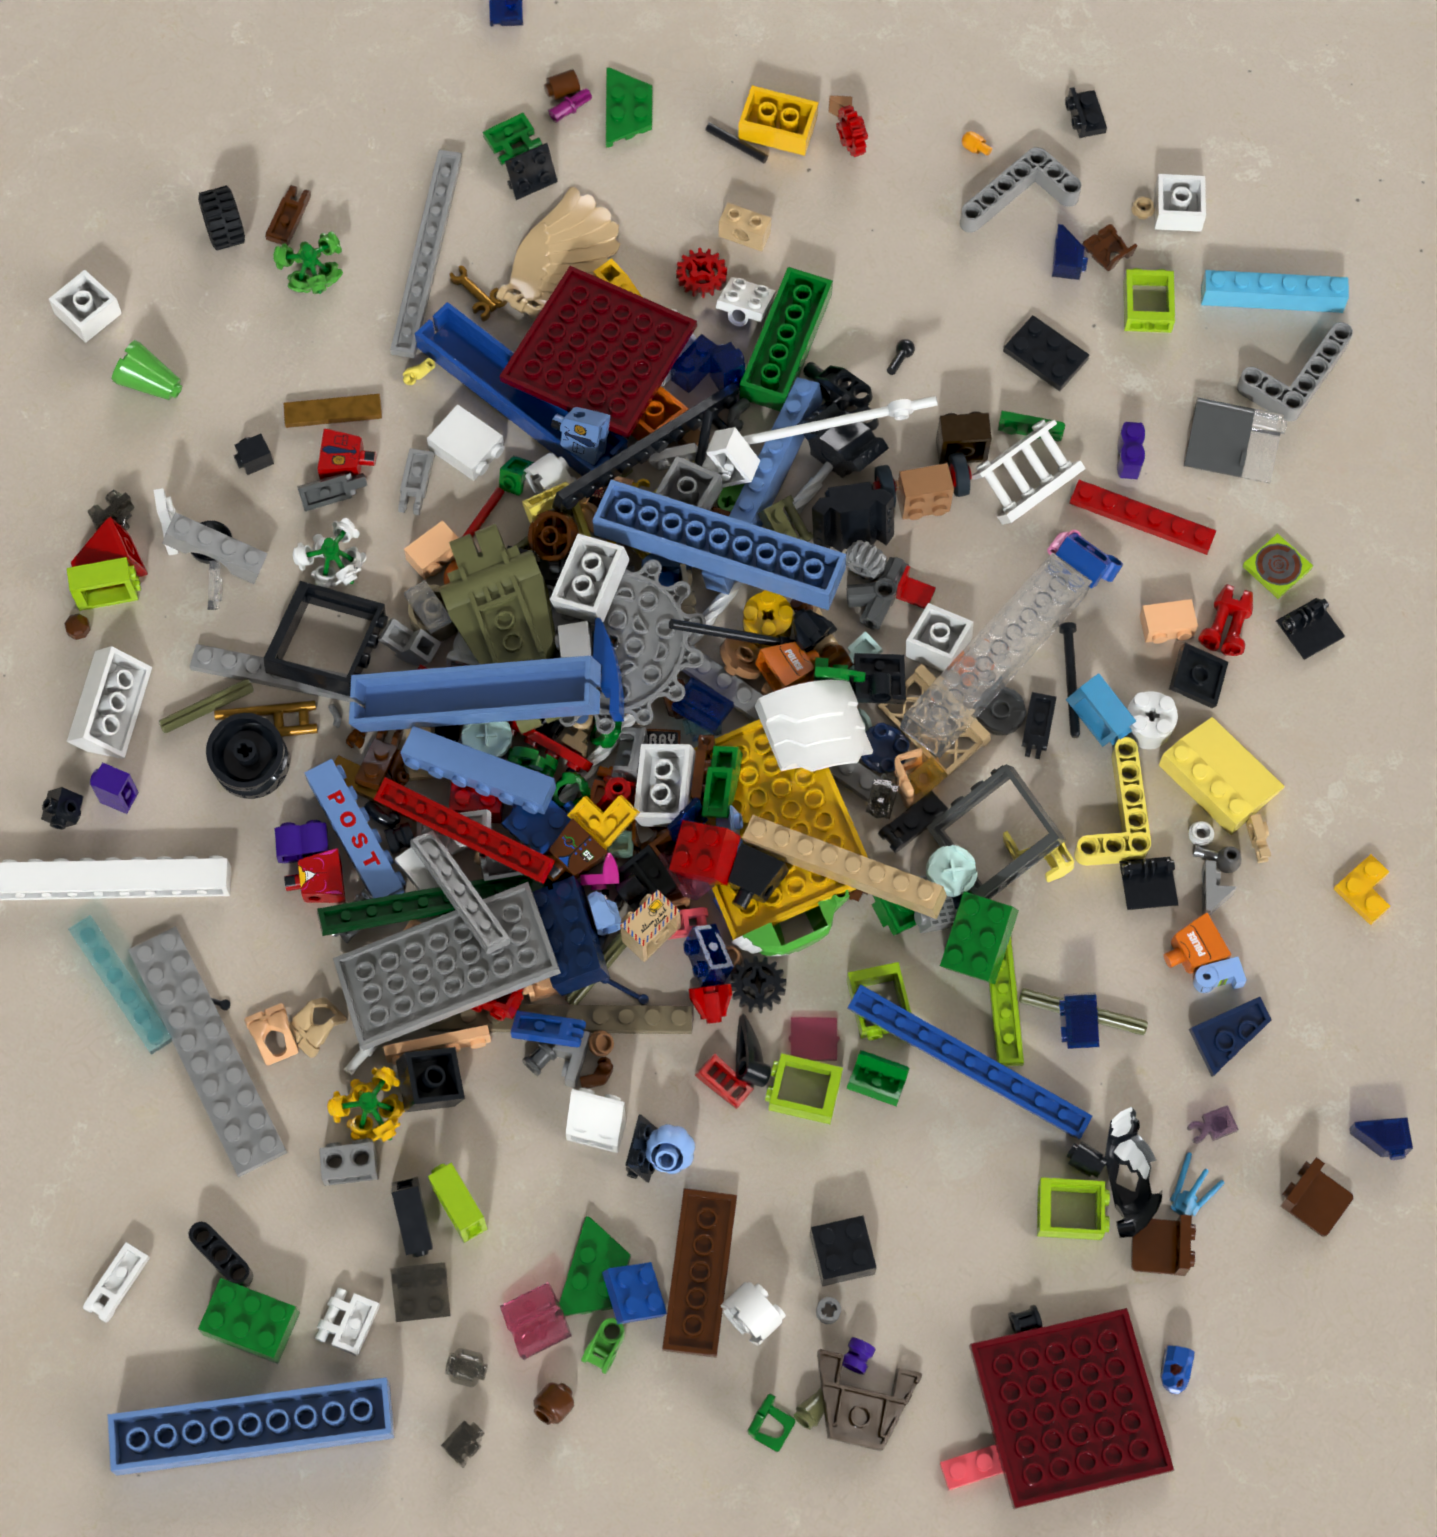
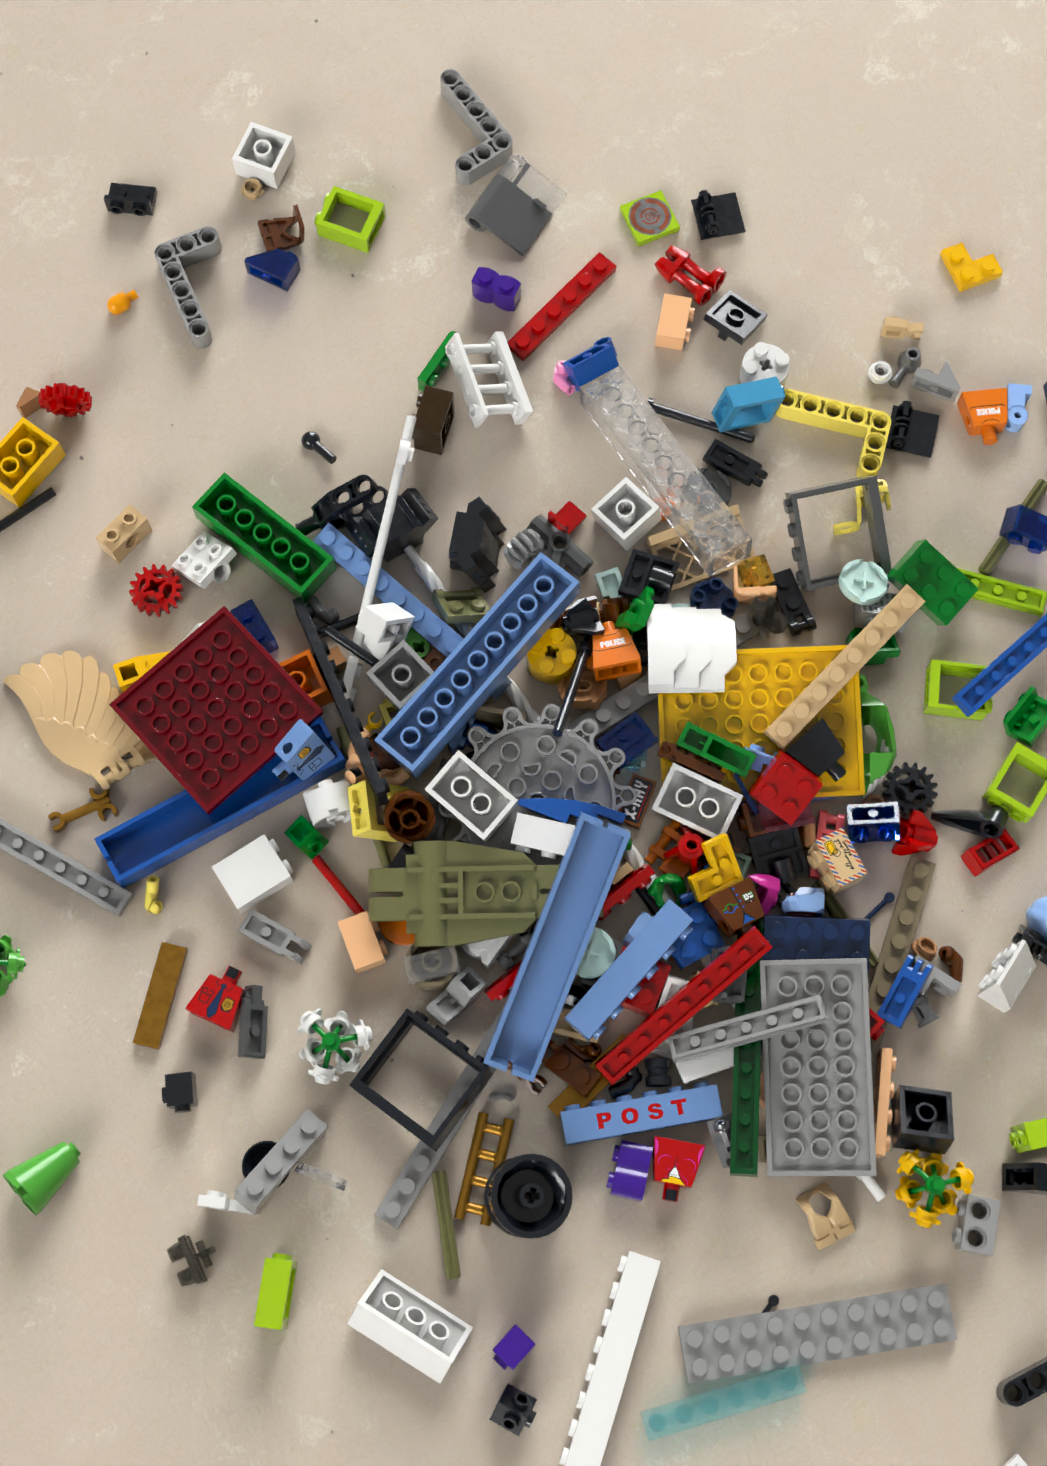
camera: 70 degrees left, 5 degrees up
reddish brown tile [64,614,91,640] -> none
red slope [70,517,148,577] -> none
light nougat piece [244,1003,298,1065] -> none
green plate [507,746,559,778] -> none
light grey hinge [611,727,648,782] -> none
clear blue brick [710,342,745,390] -> none
clear pink piece [788,1017,840,1061] -> none
medium nougat brick [873,452,972,520] -> none
black plate [1003,315,1090,391] -> none
light yellow slope [1159,717,1285,835] -> none
medium azure brick [1201,270,1349,313] -> none

